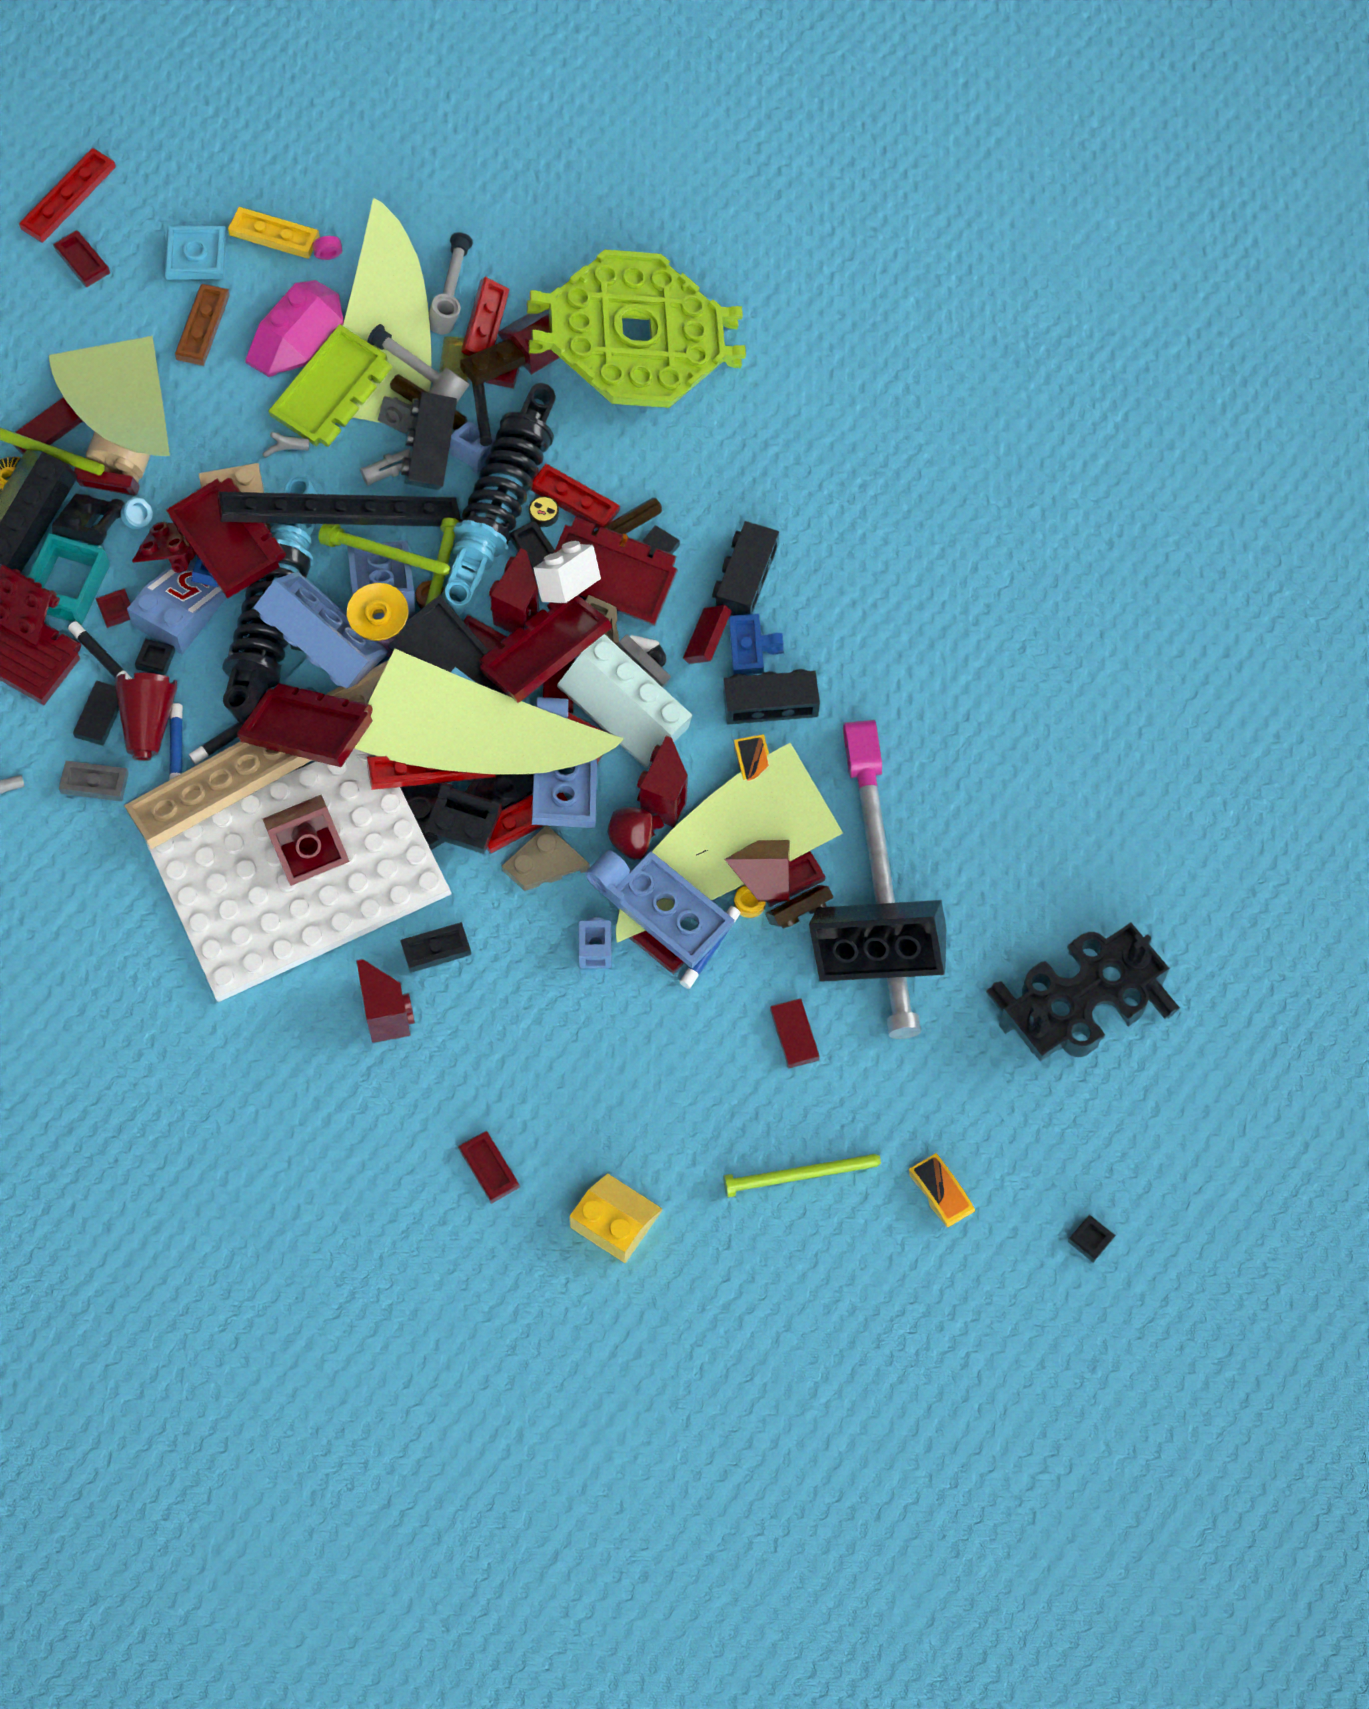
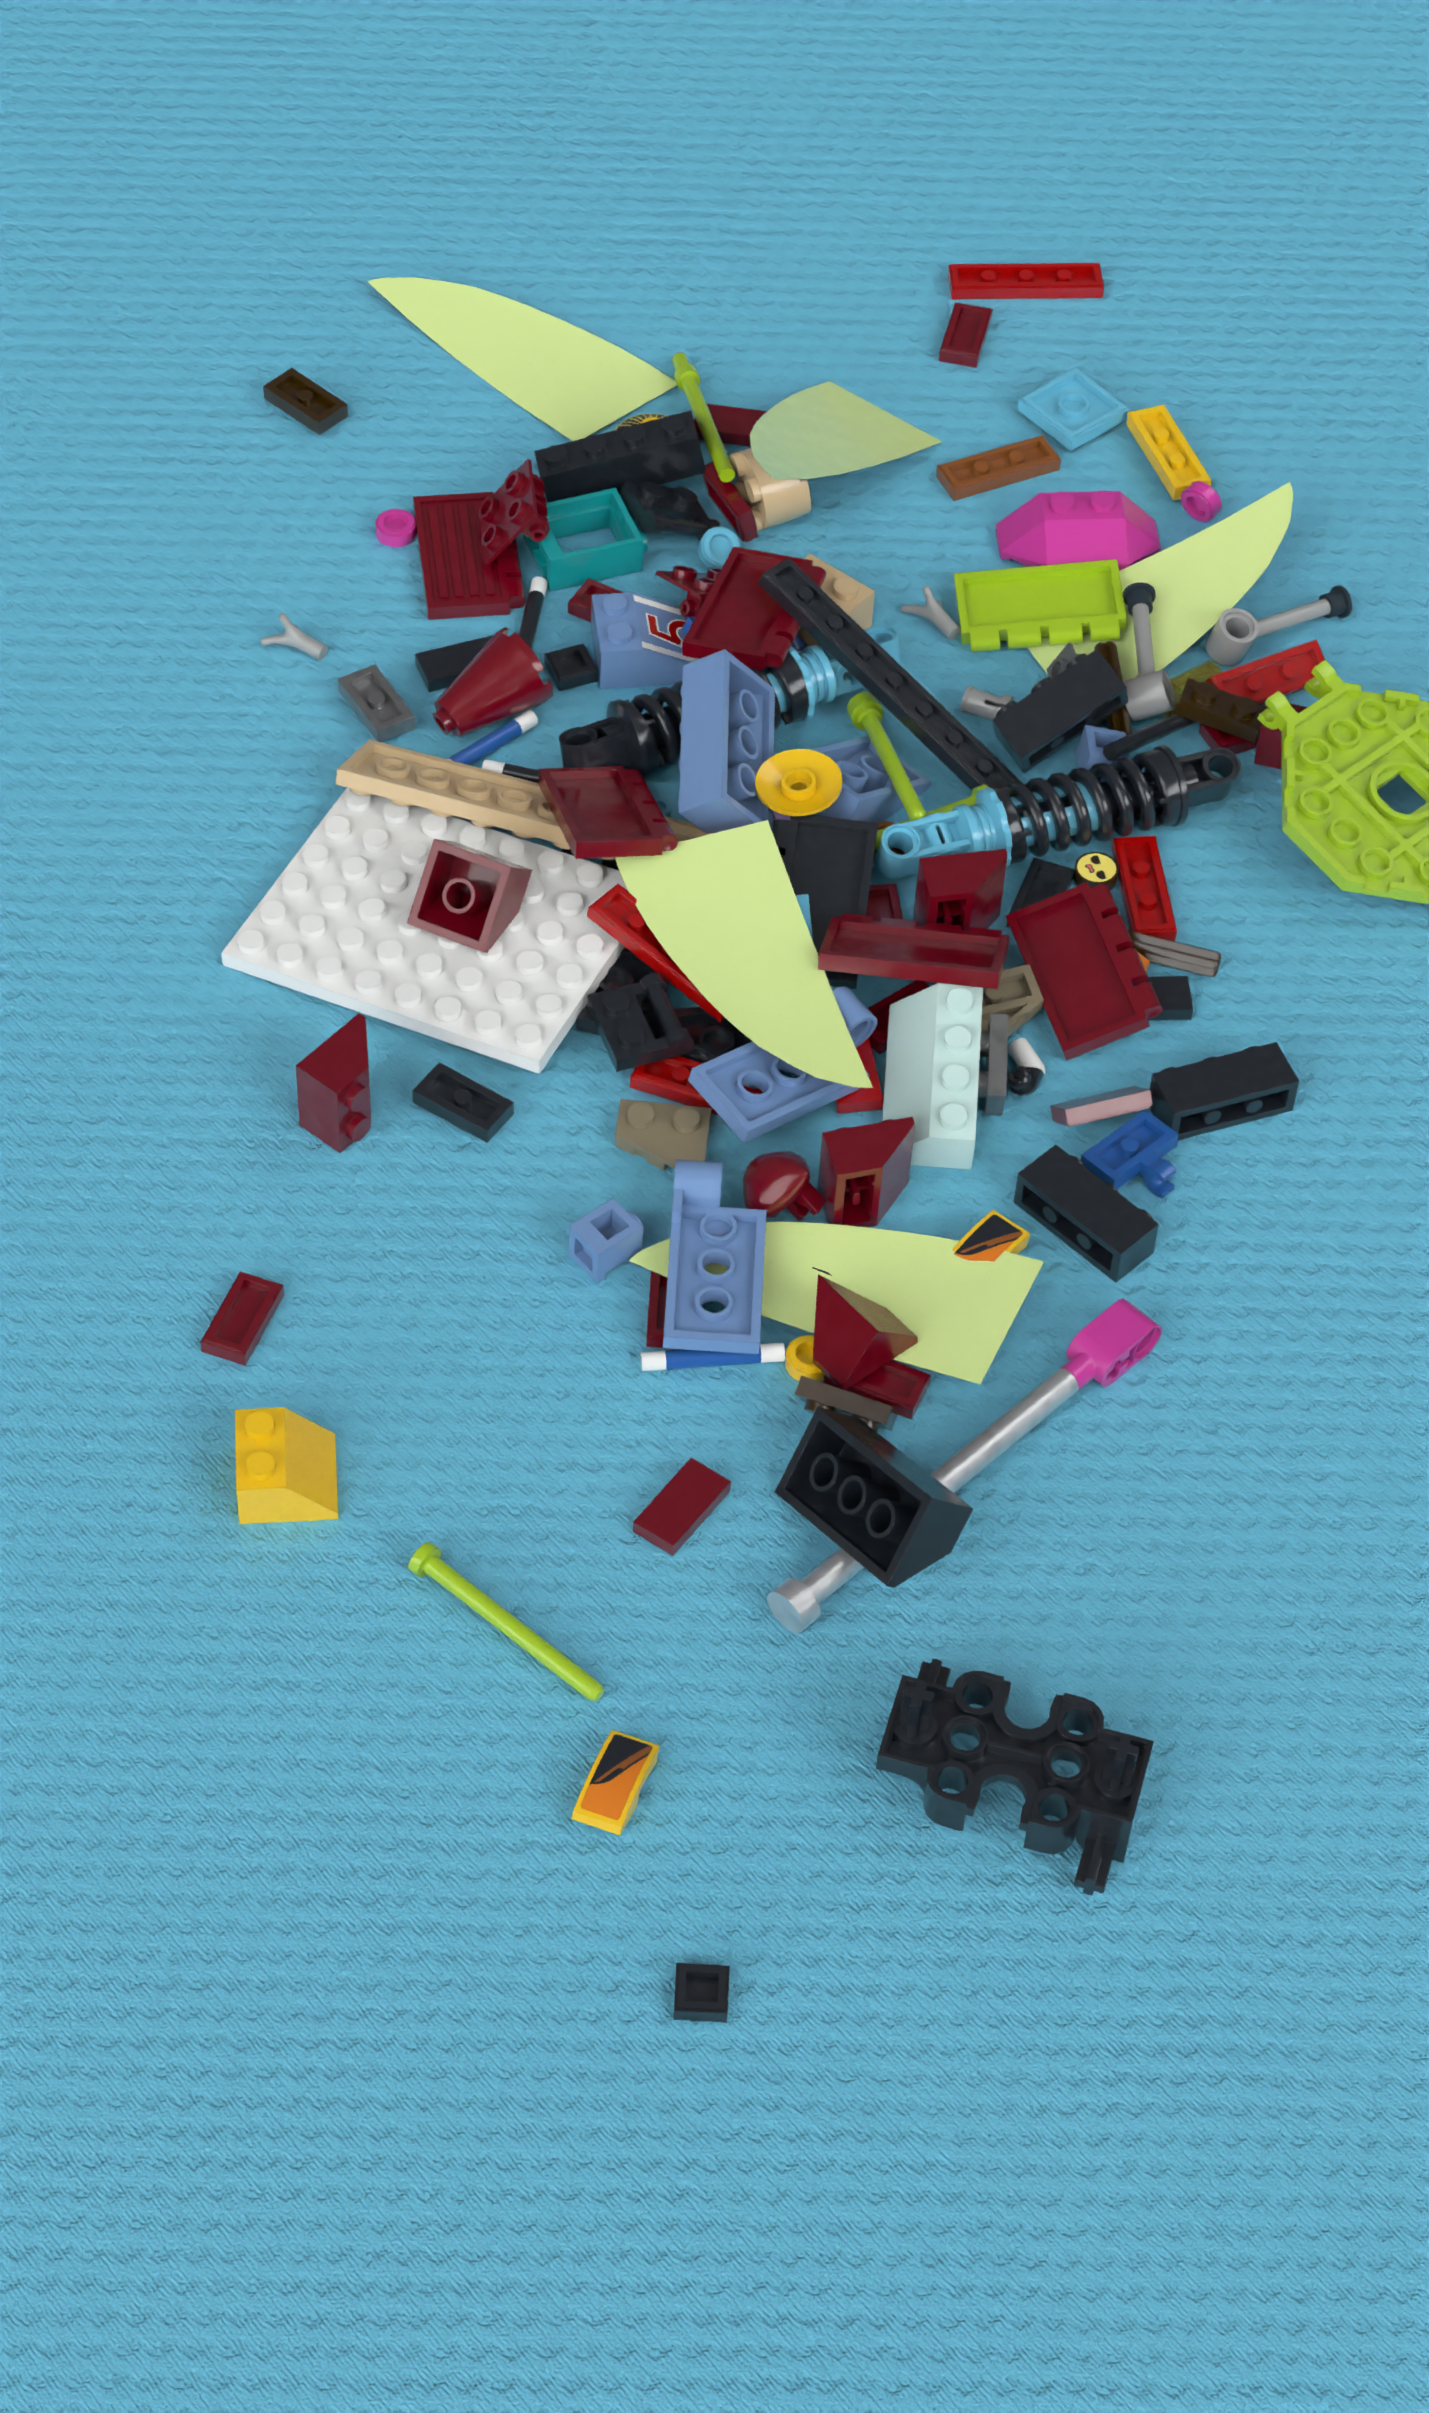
camera: 50 degrees right, 15 degrees down
white brick [534,541,601,603] -> none

